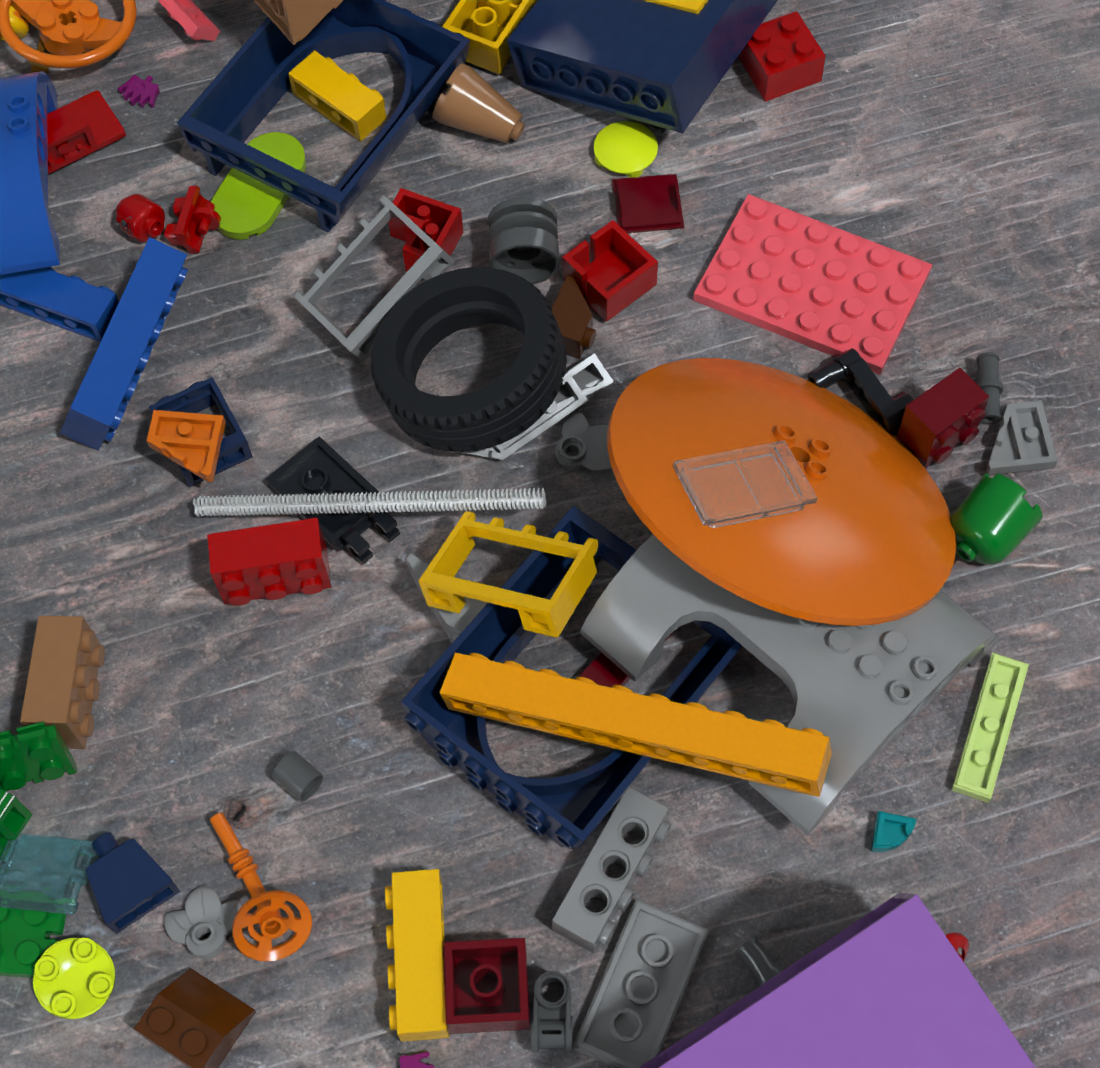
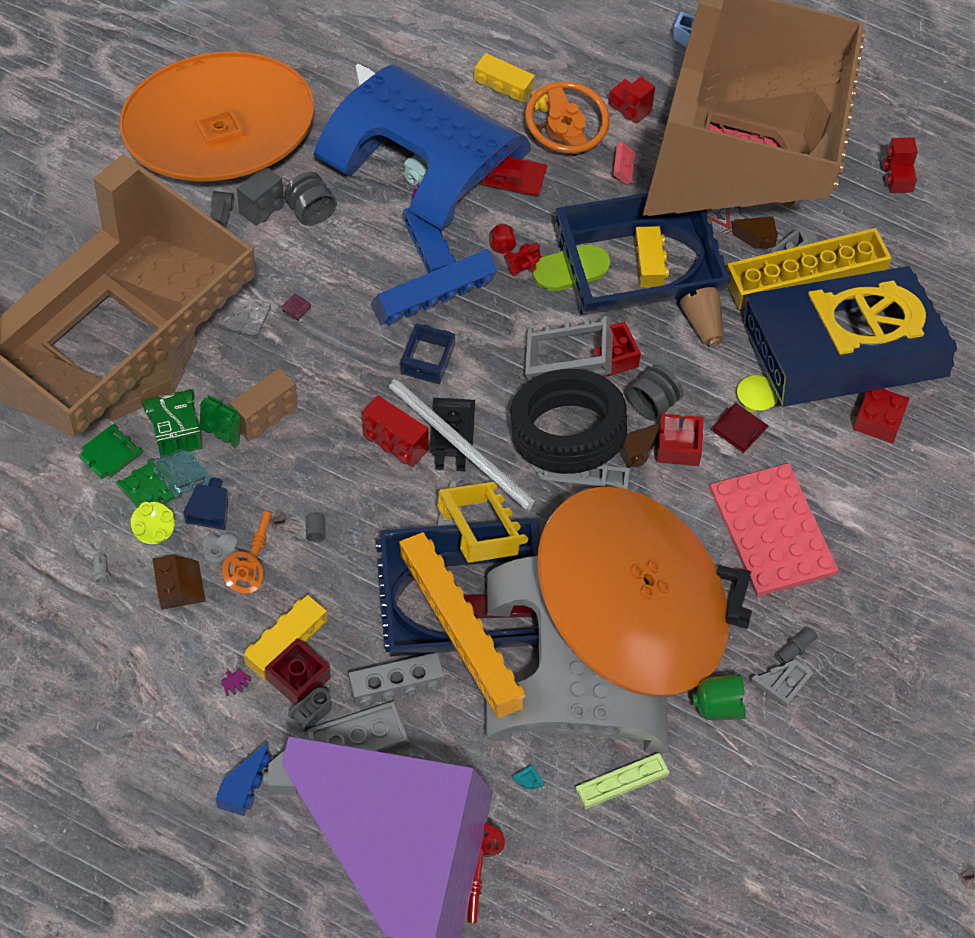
camera: 40 degrees right, 5 degrees down
magenta piece [118,75,160,108] -> none
orange wing [146,410,226,482] -> none
clear piece [673,440,818,528] -> none
dark red brick [897,368,989,469] -> none

